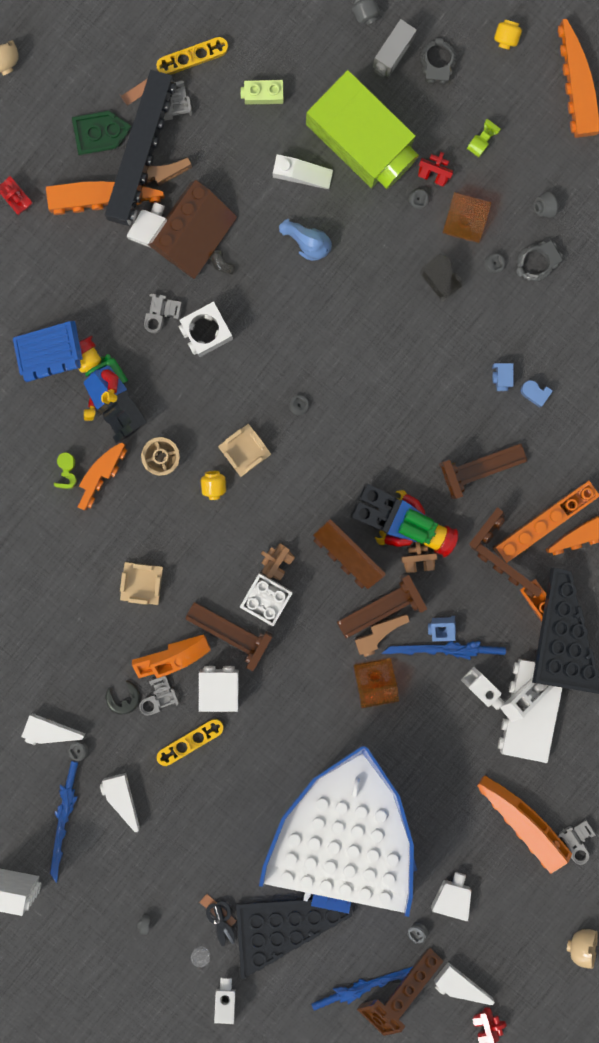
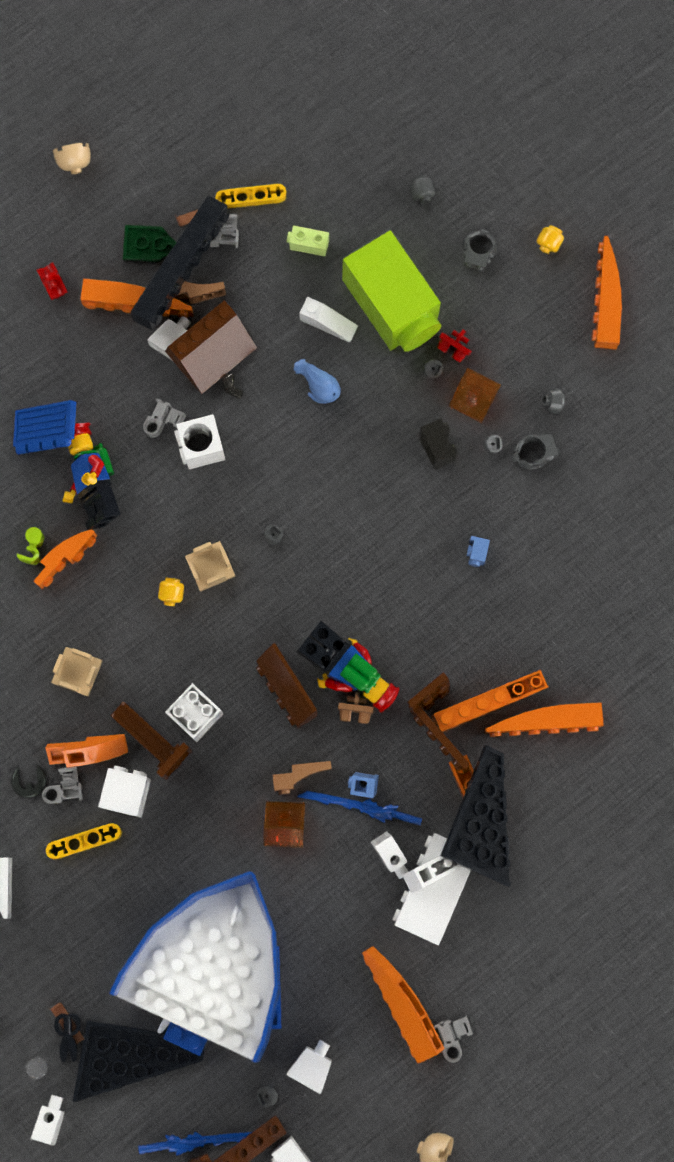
camera: 10 degrees right, 10 degrees down
tan cylinder [141,437,180,476] -> none
medium nougat hips [261,543,295,580] -> none
reddish brown bracket [337,573,427,638] -> none
light grey window [373,19,417,78] -> none
reddish brown bracket [439,443,528,499] -> none
lime leg [467,119,501,158] -> none
medium blue leg [520,381,552,408] -> none

